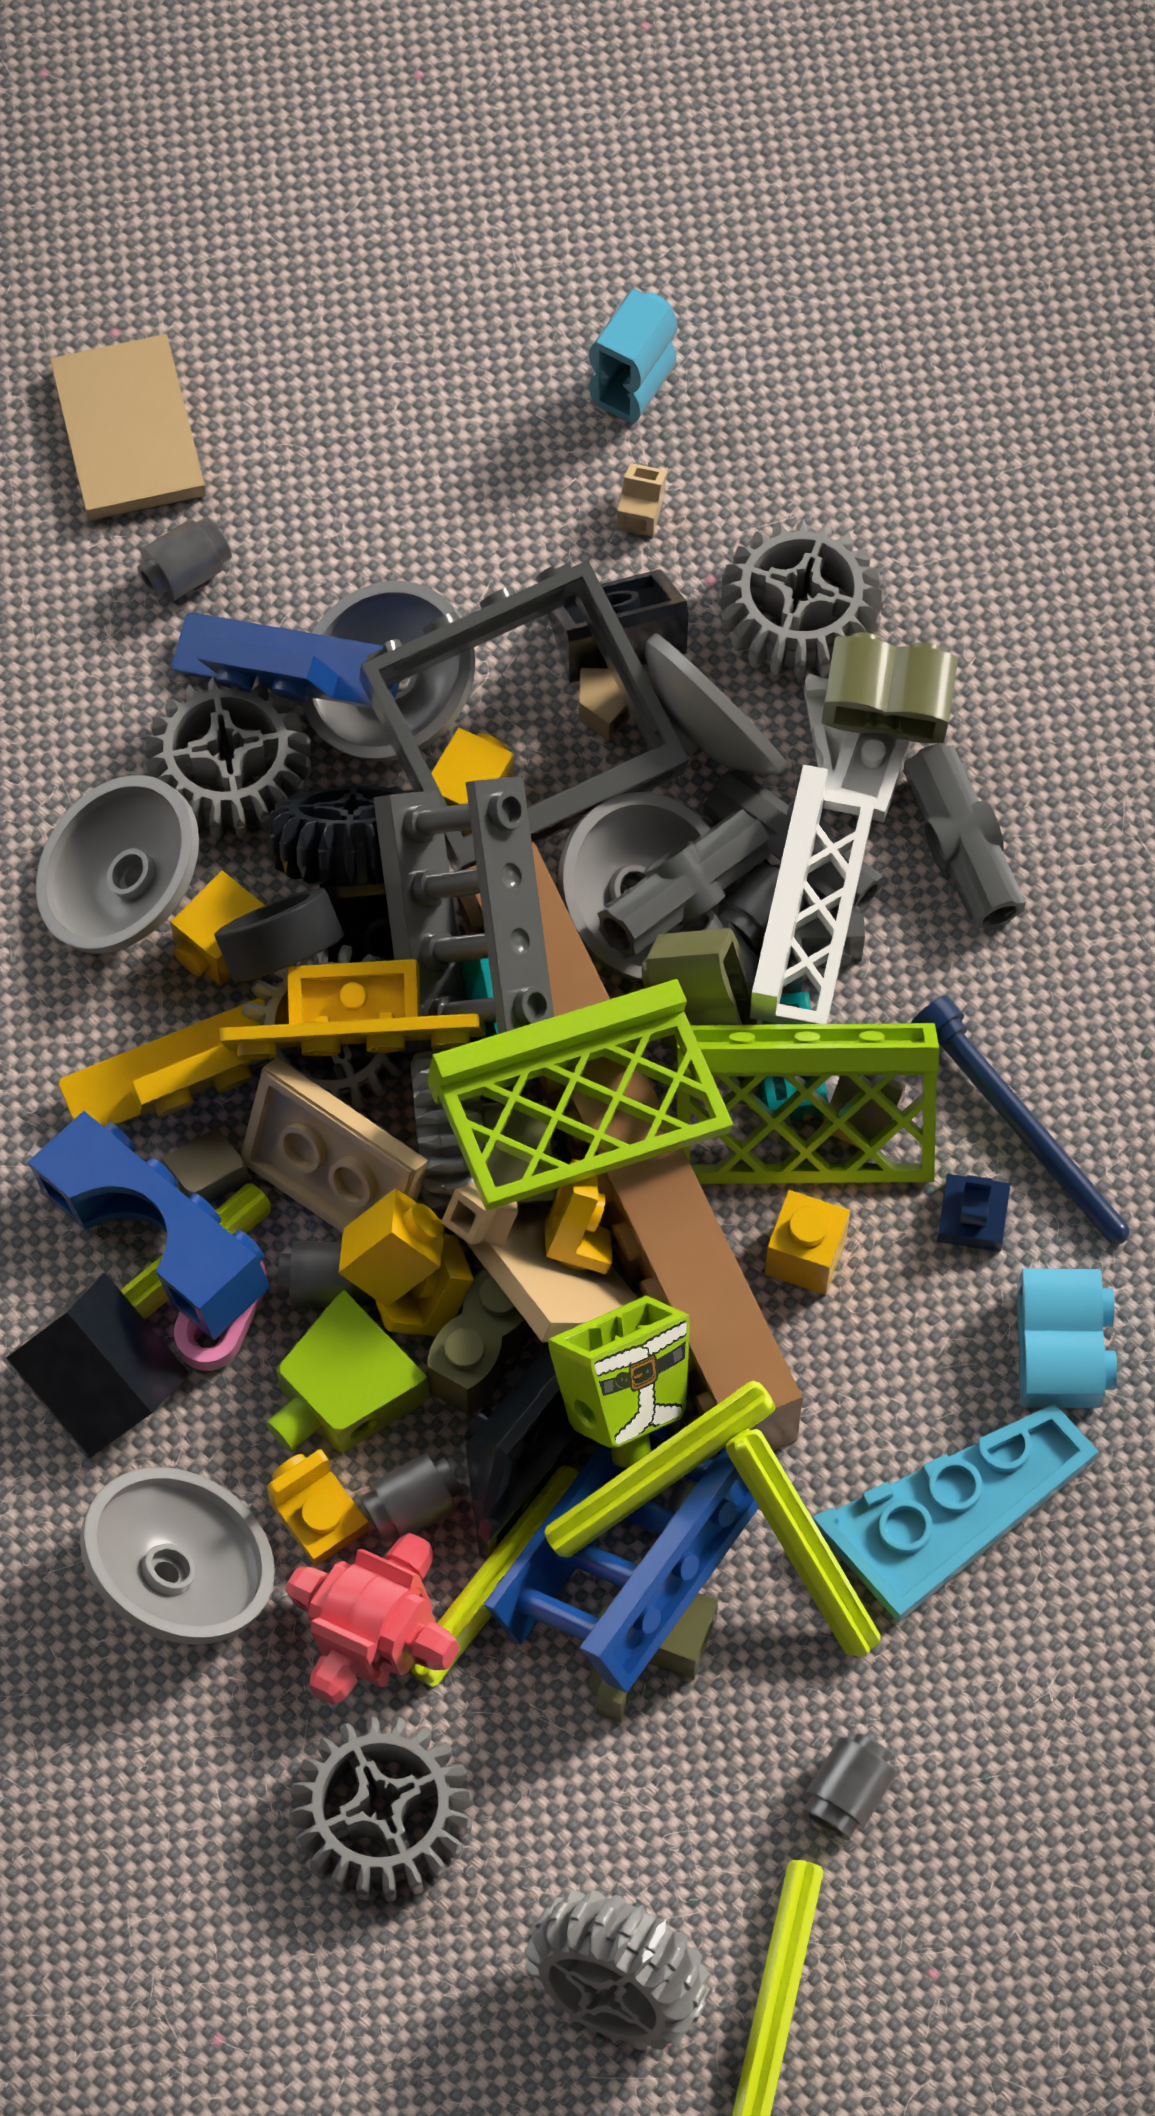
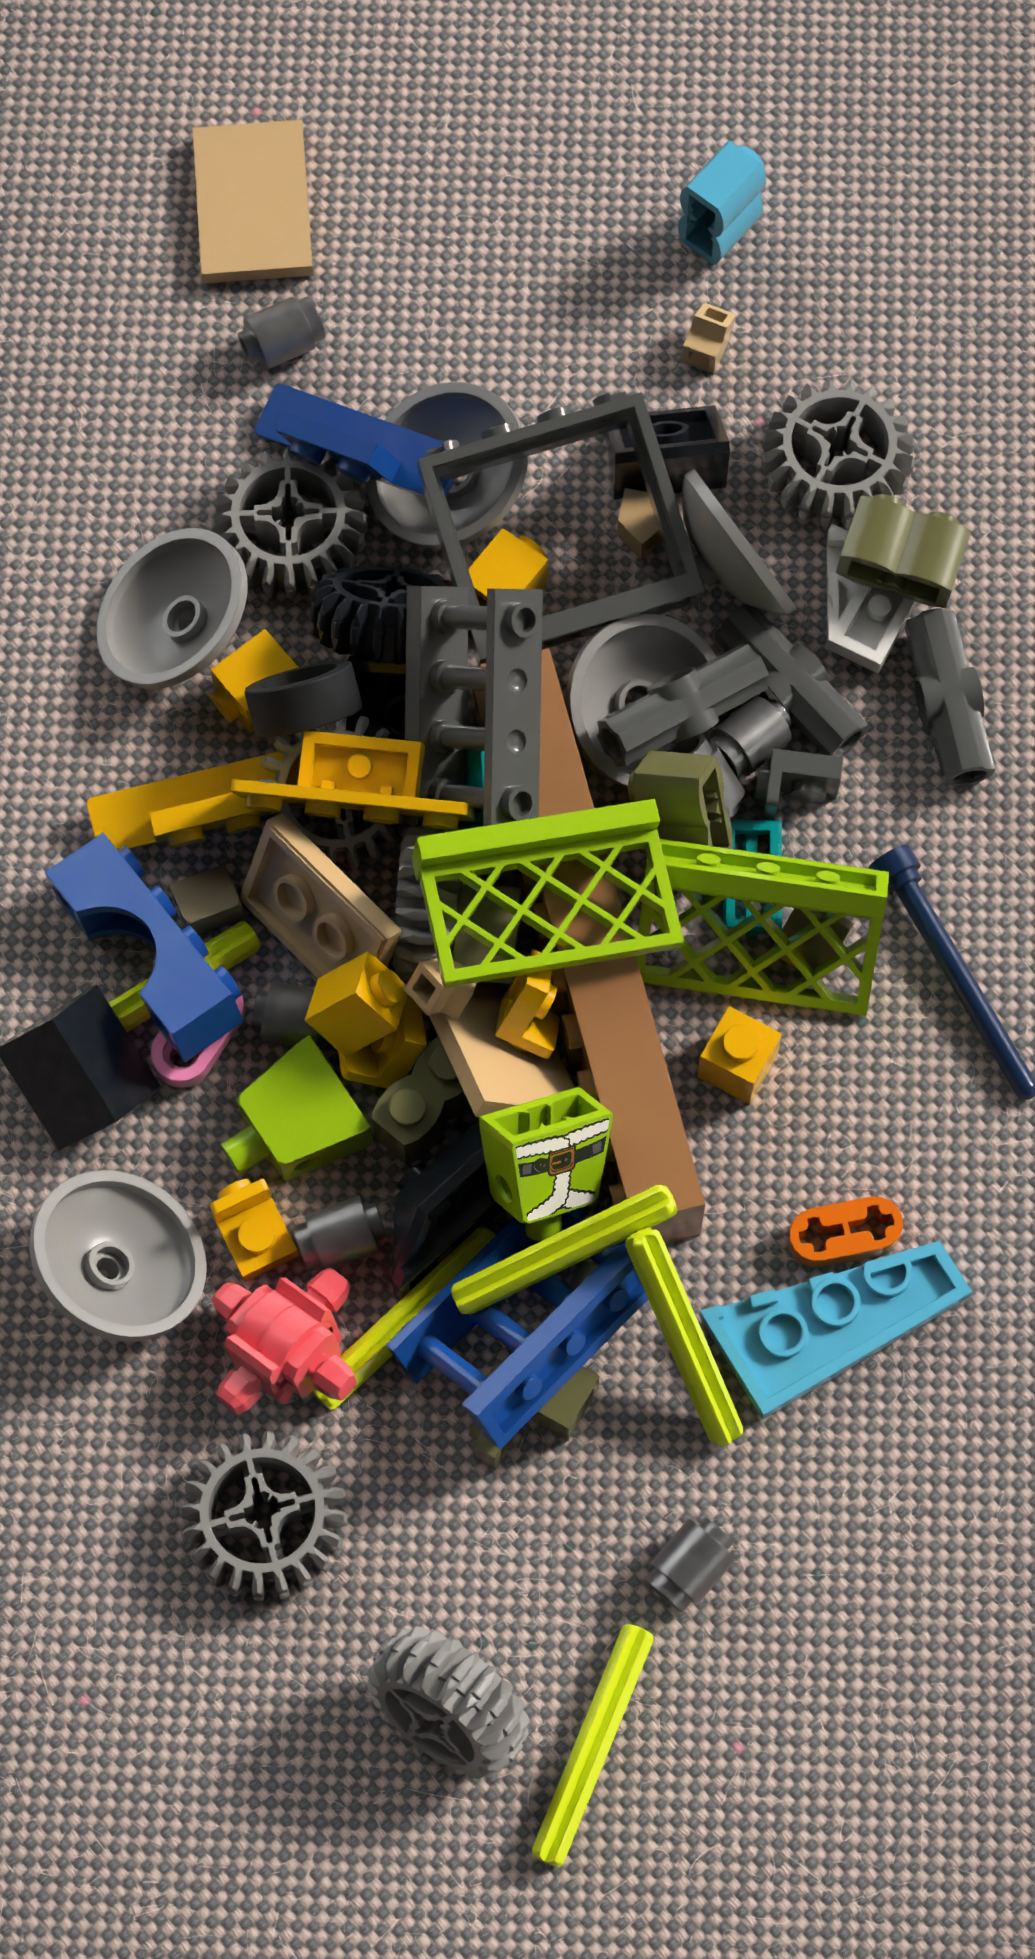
camera: 10 degrees right, 5 degrees up
white fence [750,765,875,1024] -> none
dark blue tile [937,1174,1011,1252] -> none
medium azure brick [1017,1268,1117,1408] -> none
none -> orange beam [788,1196,903,1268]

